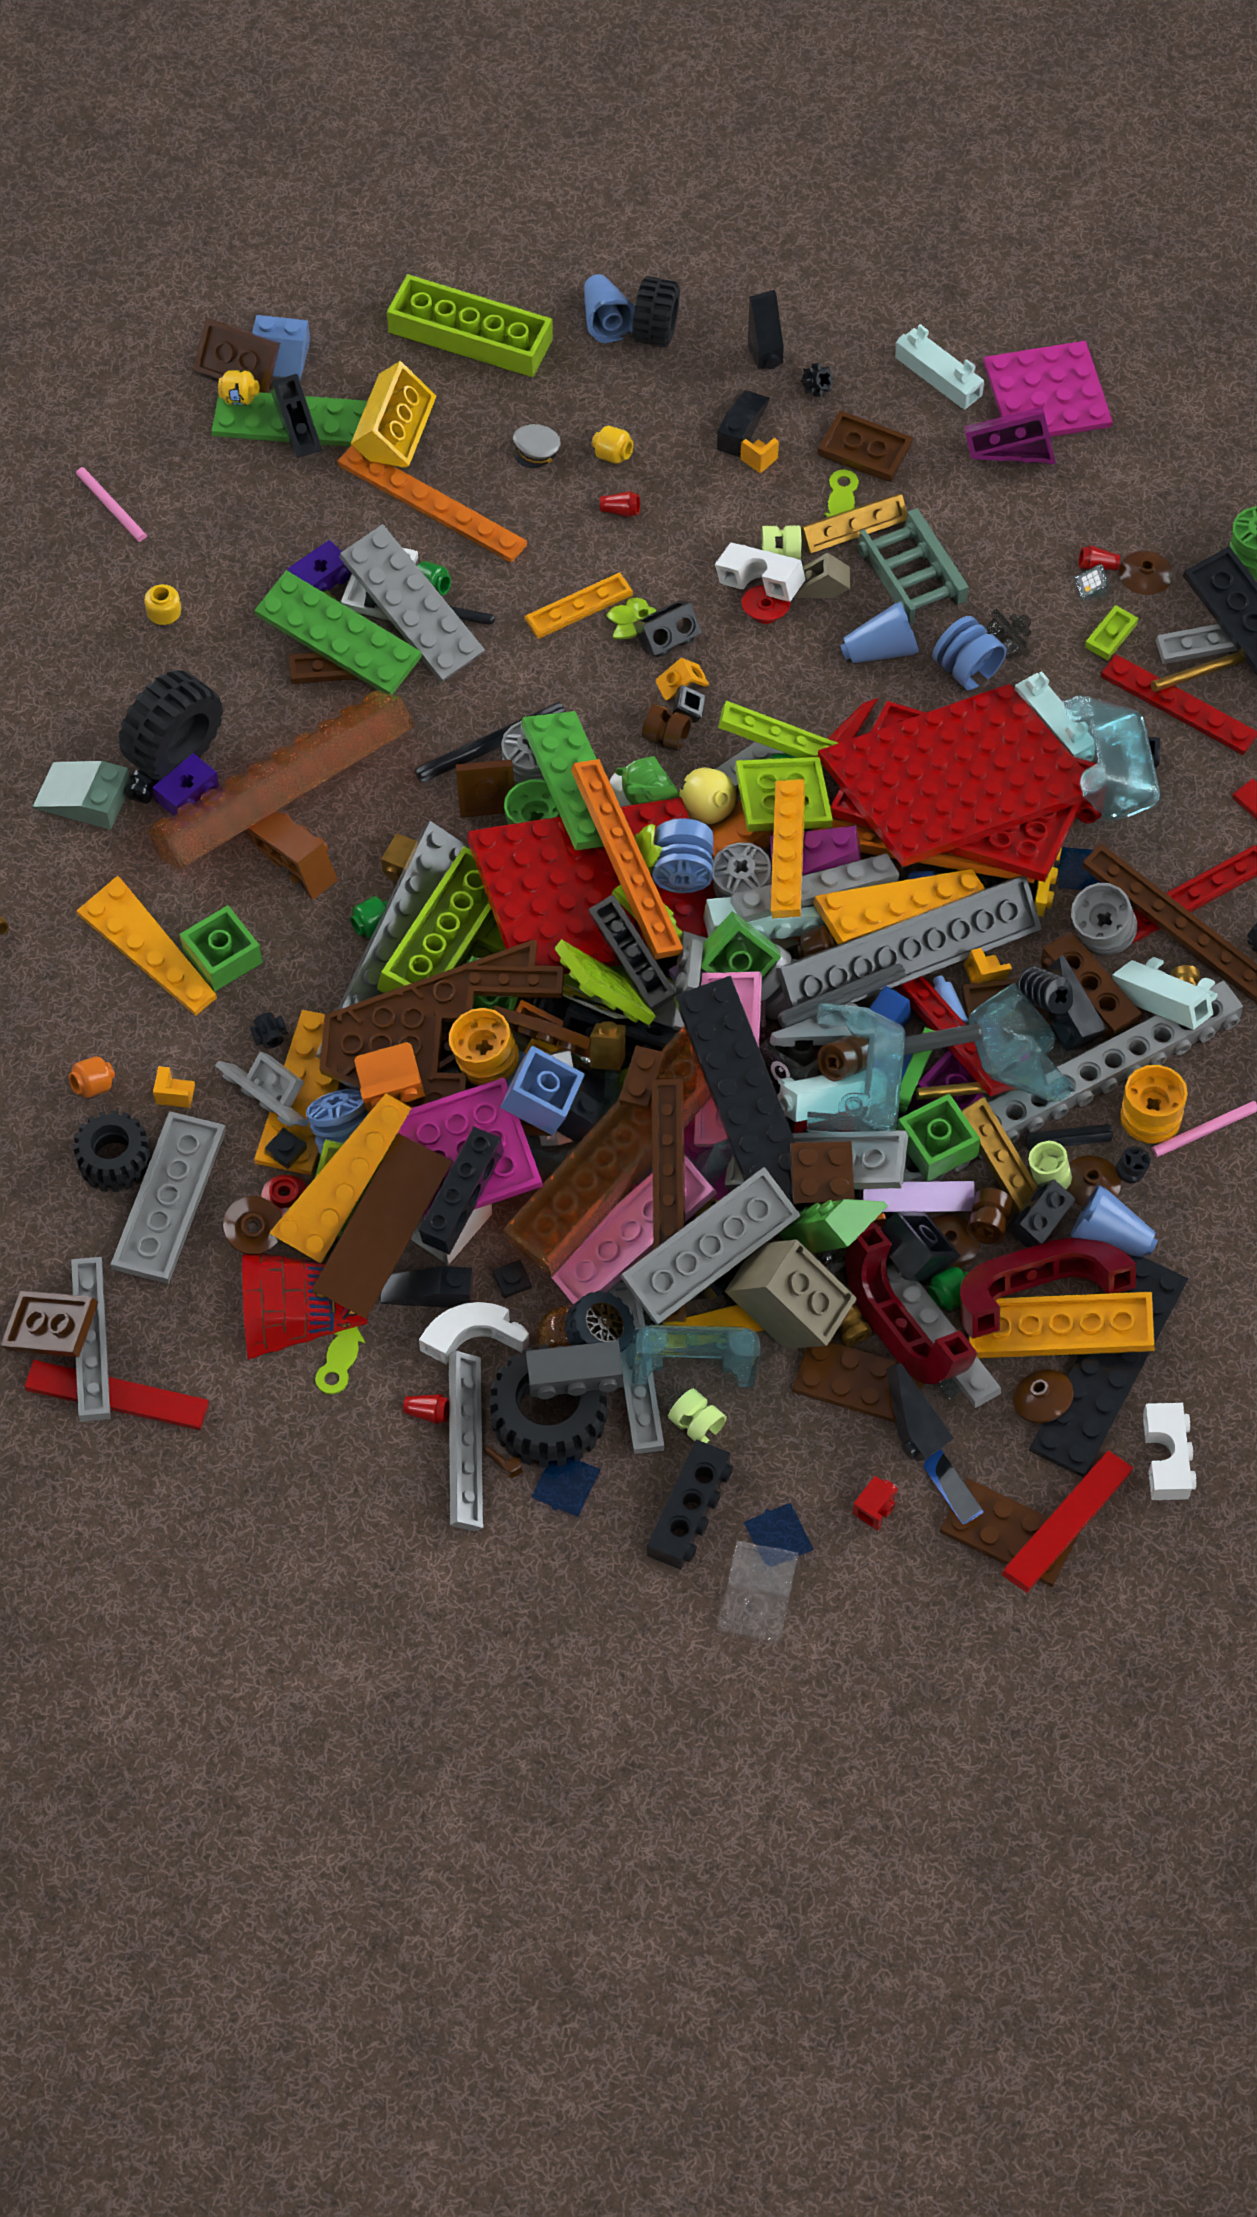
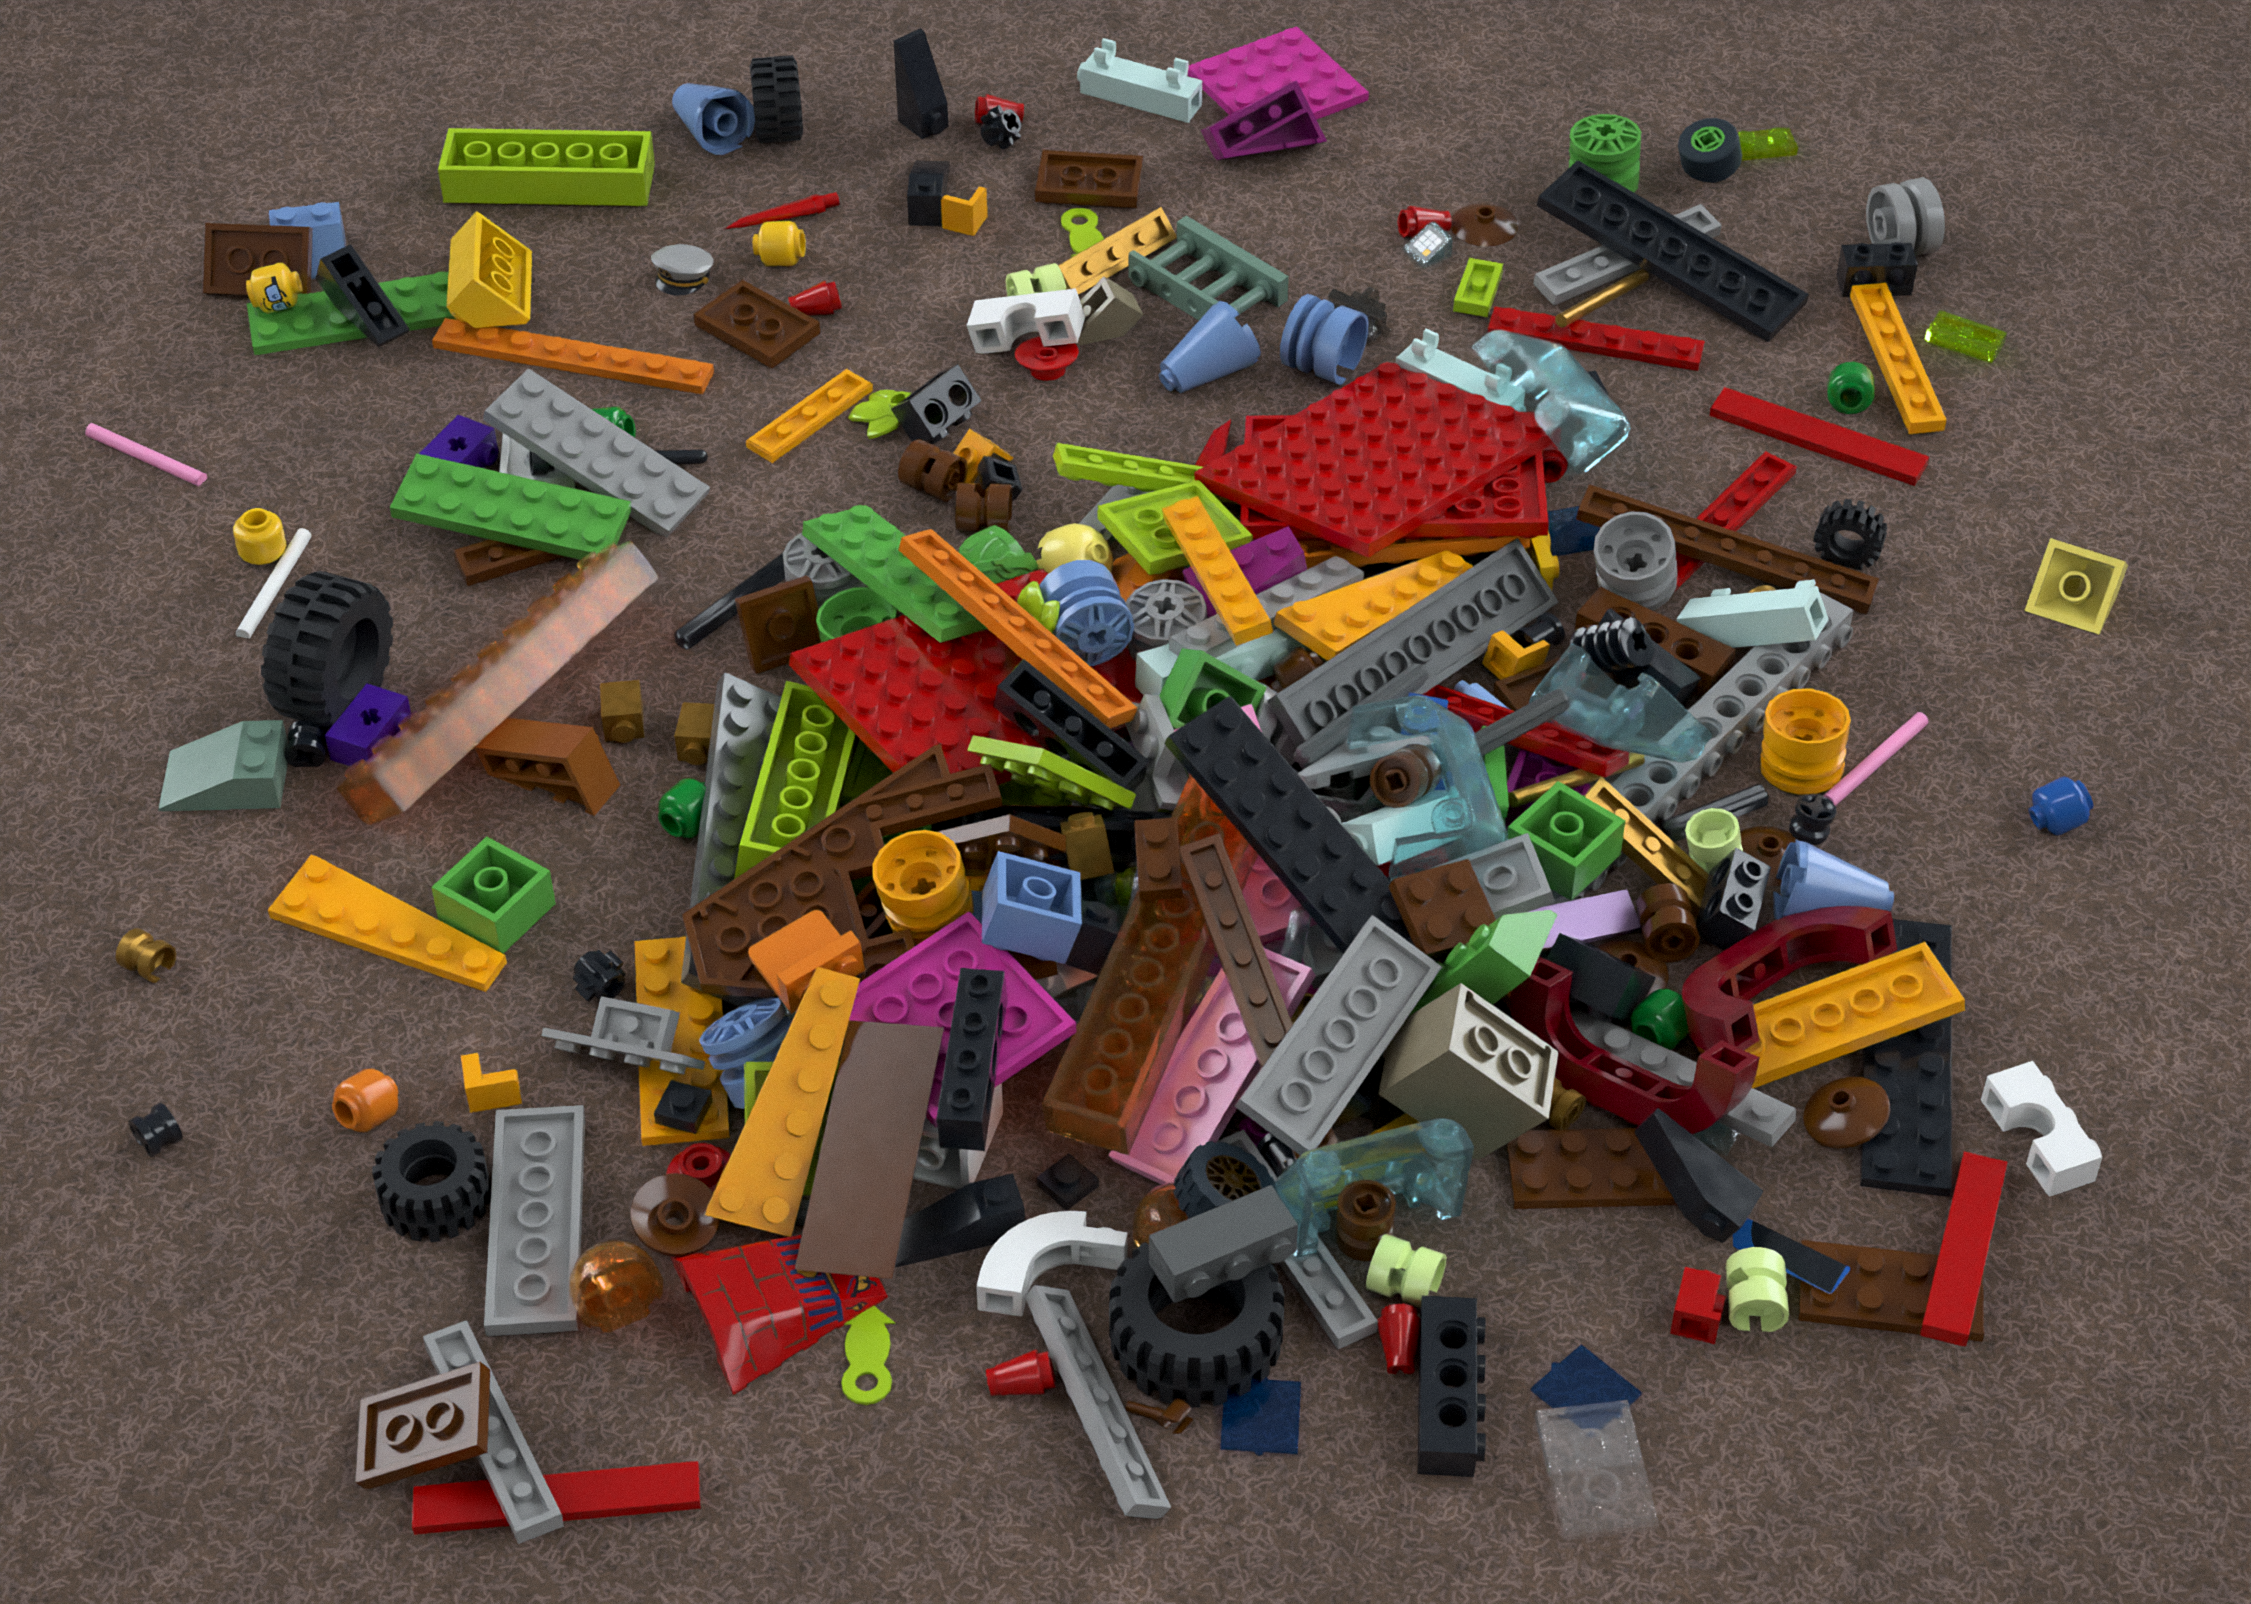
camera: 20 degrees left, 15 degrees down
none -> white bar [236,528,311,639]
none -> clear orange cylinder [569,1240,664,1333]
none -> pearl gold brick [600,680,645,743]
none -> reddish brown plate [694,280,821,368]
none -> red bar [725,192,840,229]
none -> reddish brown wheel [898,439,968,502]
none -> red cone [975,94,1024,124]
none -> reddish brown wheel [1335,1179,1396,1261]
none -> red cone [1377,1304,1421,1374]
none -> black bush [1513,612,1565,648]
none -> yellowish green wheel [1726,1247,1789,1332]

